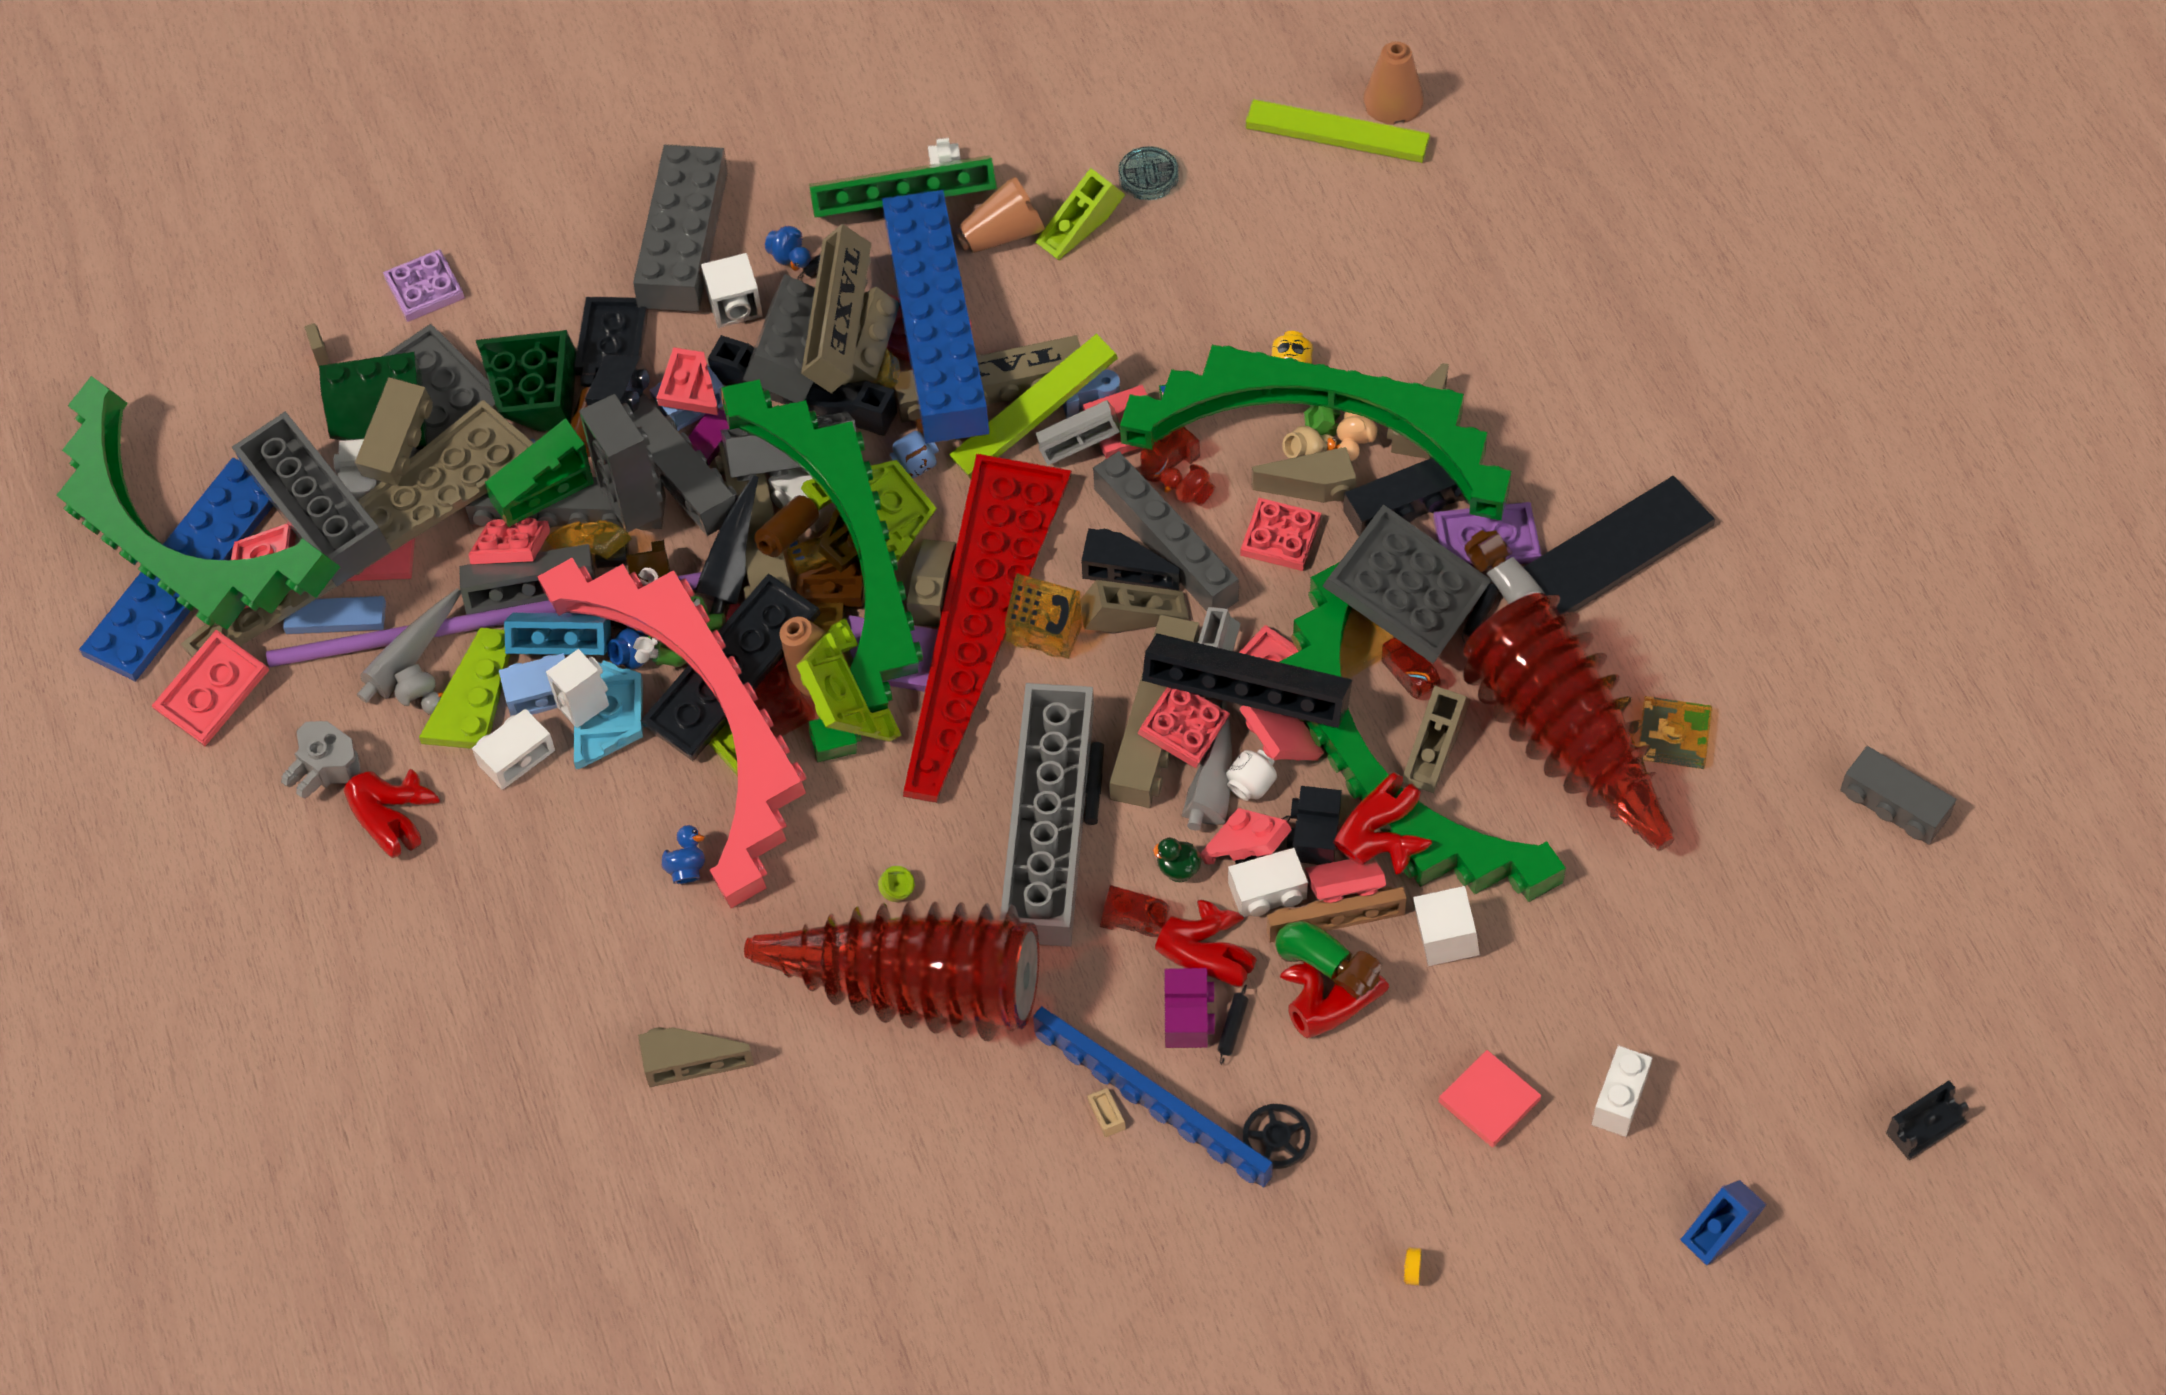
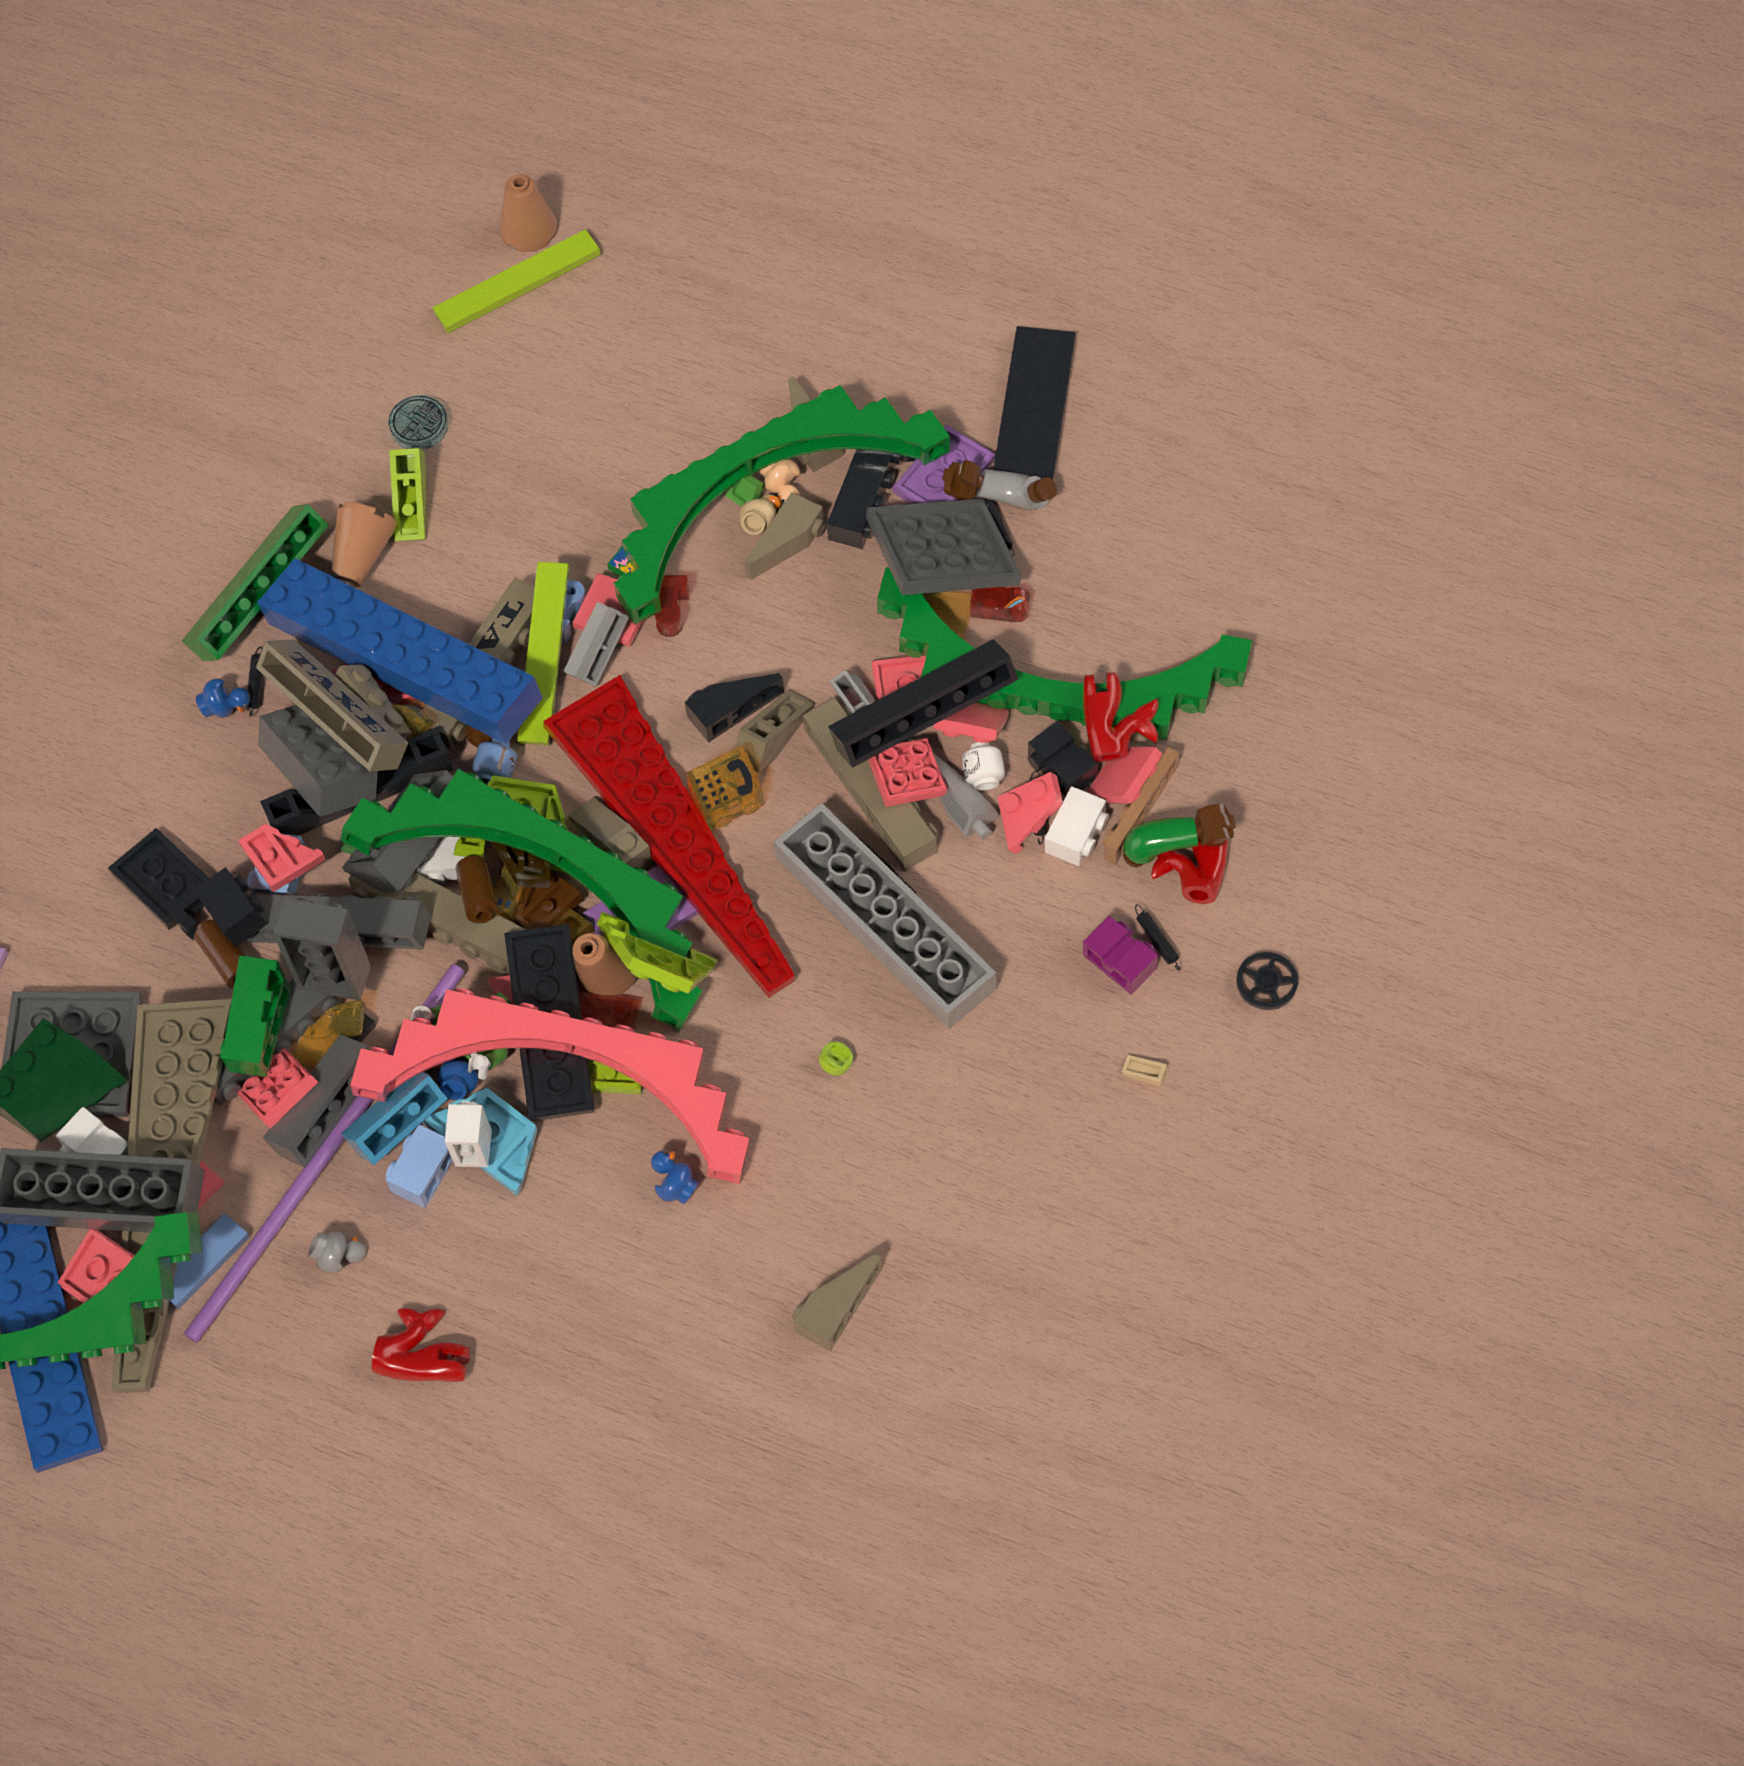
camera: 45 degrees left, 5 degrees up
coral tile [152,630,269,746] -> none
light grey hinge [281,721,361,799] -> none
dark tan brick [355,377,433,486] -> none
light grey piece [357,588,461,703] -> none
lime wing [419,628,510,749] -> none
white brick [472,708,555,790] -> none
dark green wedge [475,330,577,432] -> none
dark brown panel [626,540,670,582] -> none
dark grey brick [633,145,728,311] -> none
magenta tile [688,408,729,466] -> none
black piece [695,475,759,615] -> none
white head [701,253,763,328] -> none
clear red cone [744,901,1040,1041] -> none
white tile [928,138,960,165] -> none
blue plate [1033,1006,1273,1188] -> none
dark grey brick [1093,451,1239,611] -> none
clear red leg [1100,885,1170,937] -> none
dark green animal [1153,837,1202,882] -> none
red piece [1155,900,1257,988] -> none
clear red animal [1160,464,1216,507] -> none
coral tile [1240,498,1321,571] -> none
yellow head [1271,331,1313,364] -> none
dark tan slope [1402,685,1471,793] -> none
yellow tile [1404,1247,1422,1286] -> none
white head [1413,886,1480,966] -> none
coral tile [1438,1050,1541,1148] -> none
clear red cone [1463,593,1675,851] -> none
white brick [1592,1045,1653,1137] -> none
clear yellow tile [1636,696,1712,769] -> none
blue slope [1680,1180,1767,1265] -> none
dark grey brick [1840,746,1957,845] -> none
black hinge [1886,1080,1968,1161] -> none

